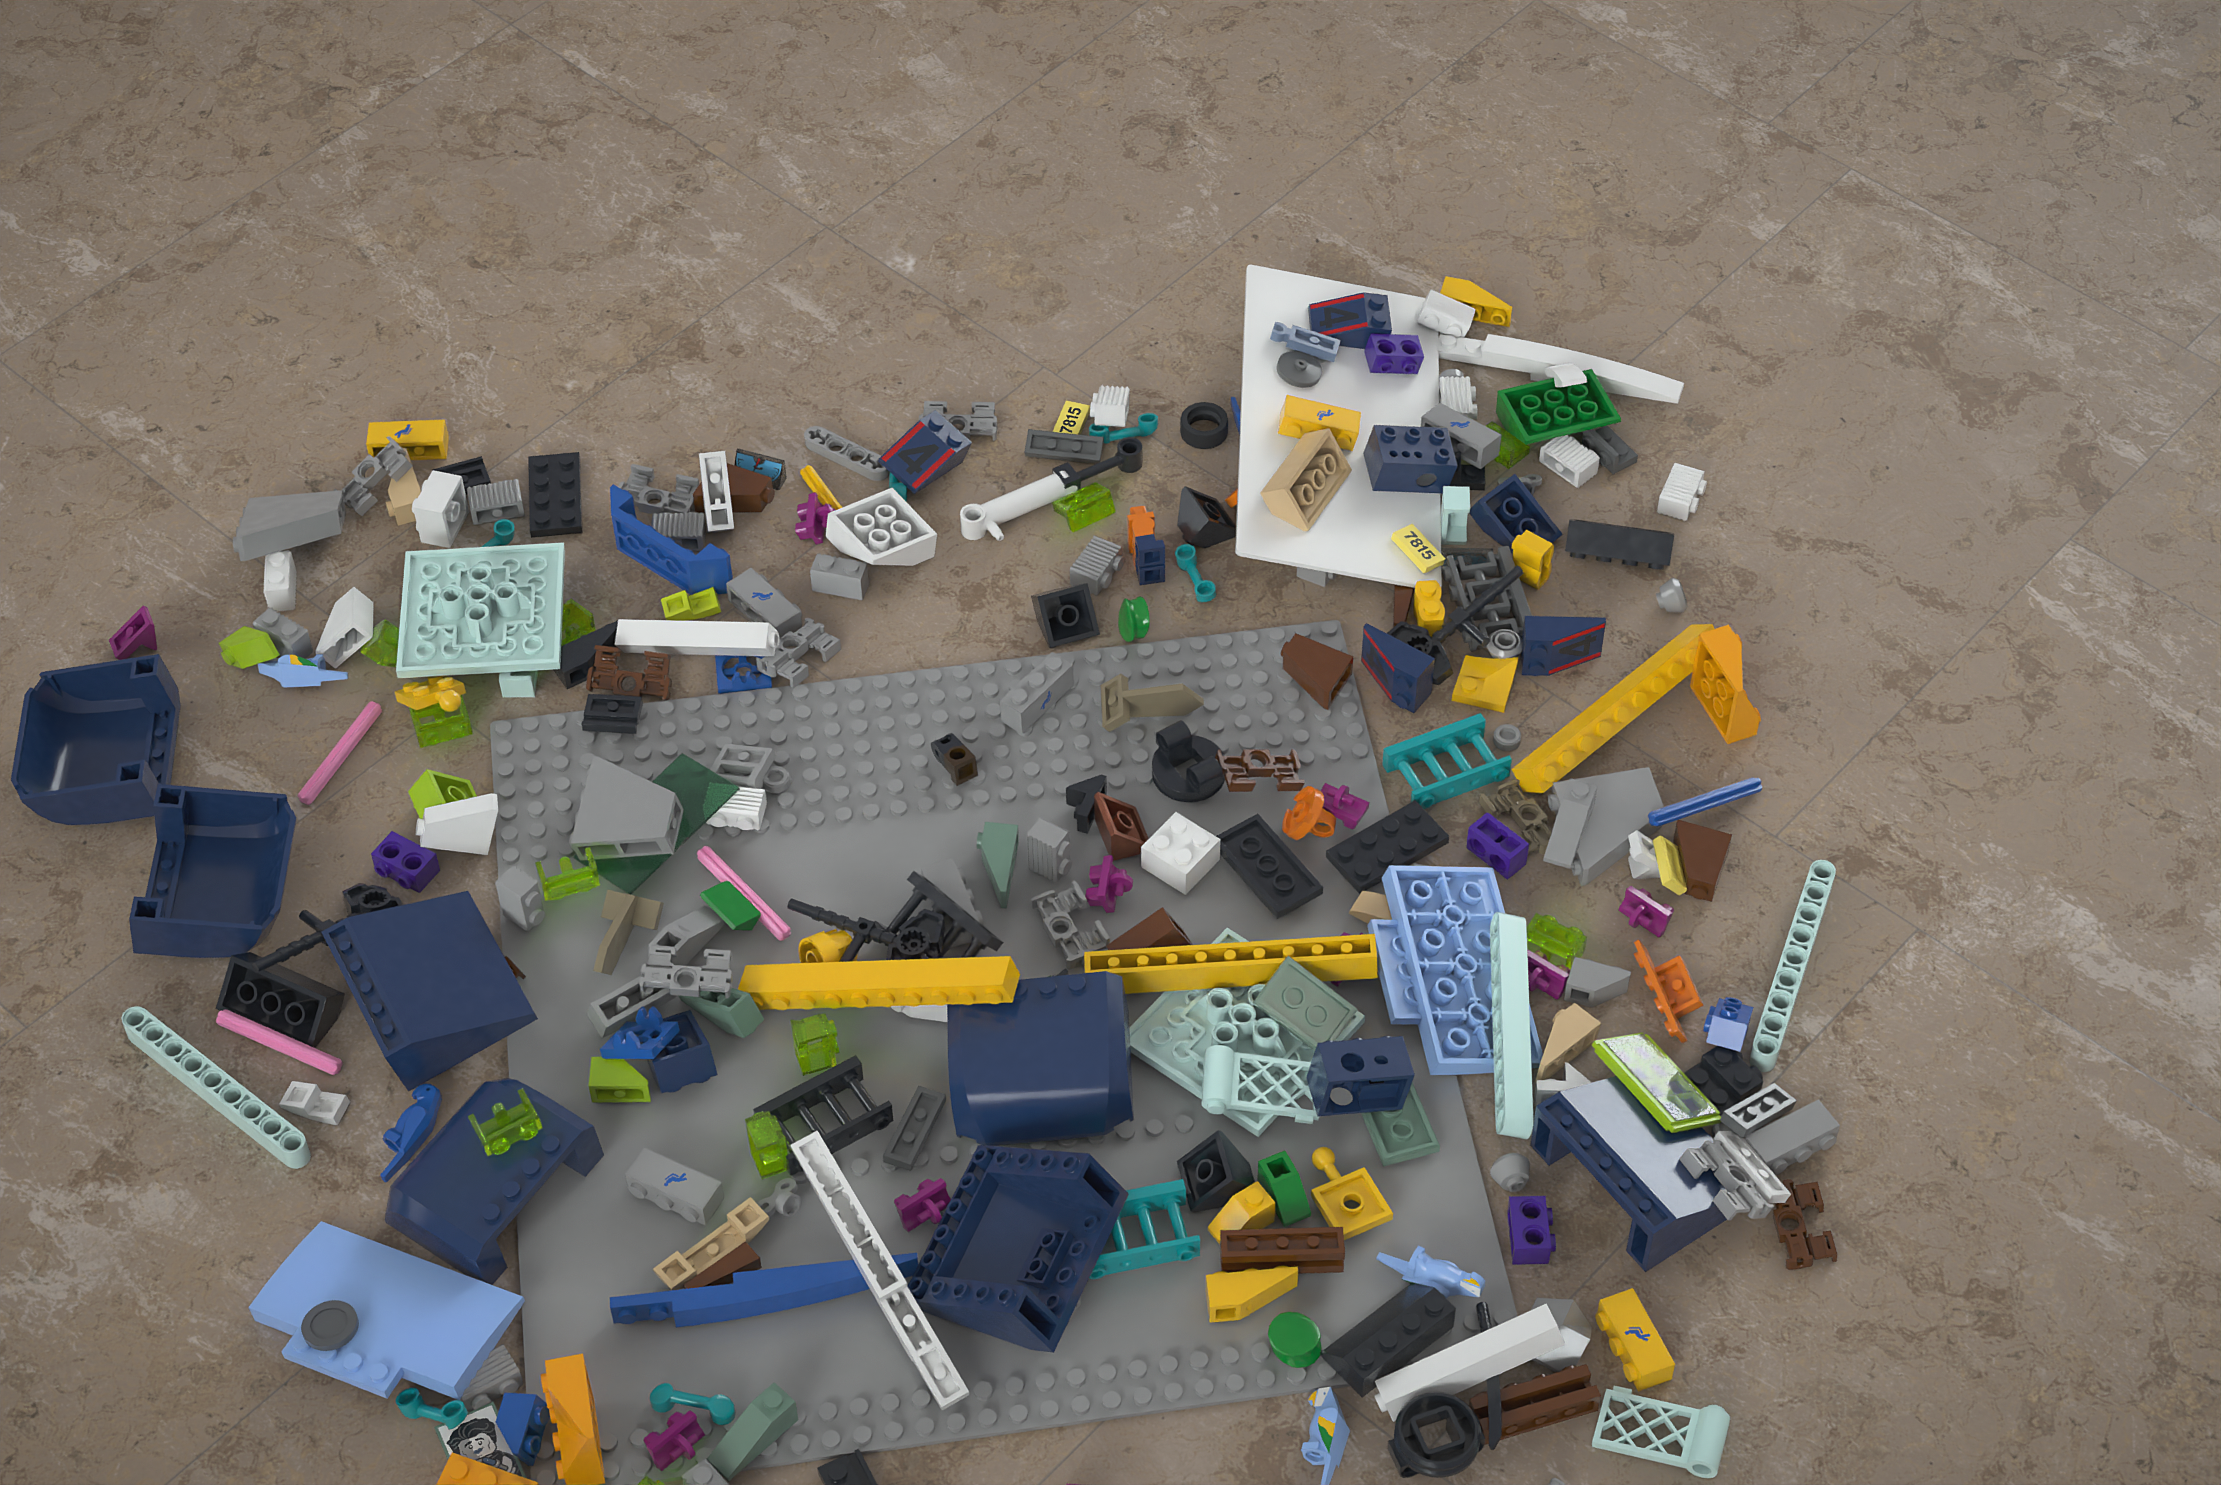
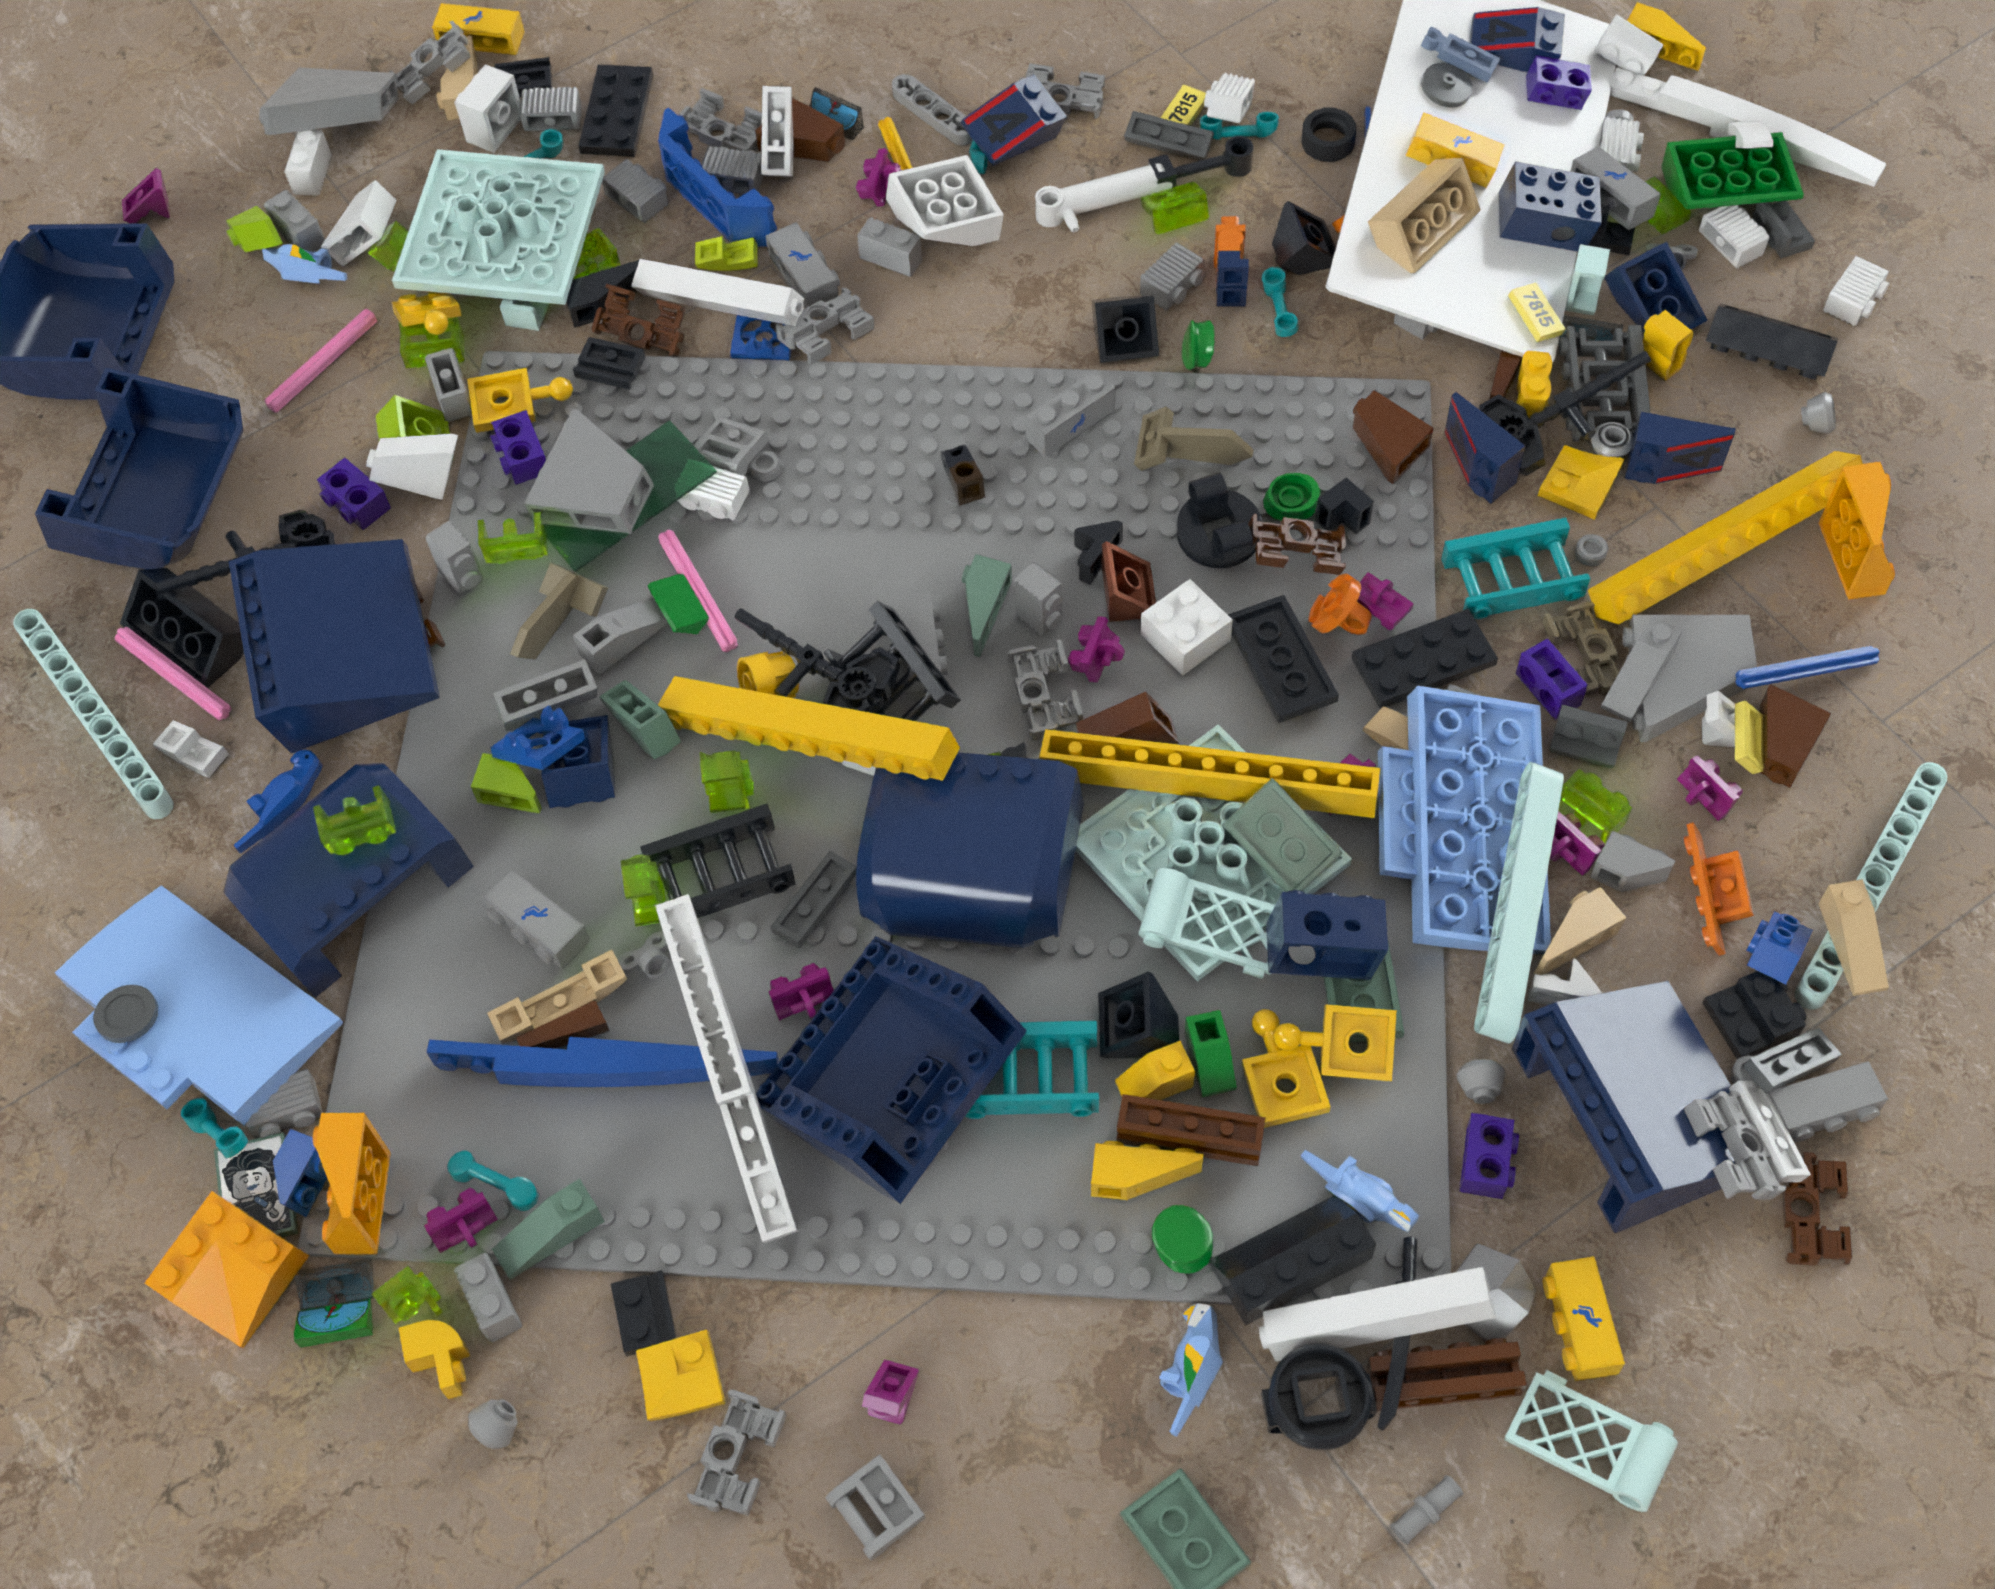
camera: 15 degrees right, 10 degrees up
light grey piece [639,945,733,999] -> none
clear piece [1592,1032,1721,1133] -> none
none -> light grey brick [425,348,472,422]
none -> yellow plate [467,368,573,433]
none -> dark purple brick [490,410,546,485]
none -> light grey brick [602,159,668,223]
none -> green piece [1263,473,1320,521]
none -> yellow plate [1274,1004,1397,1081]
none -> black piece [1315,477,1374,534]
none -> dark grey bracket [1549,705,1628,768]
none -> tan slope [1818,879,1889,996]

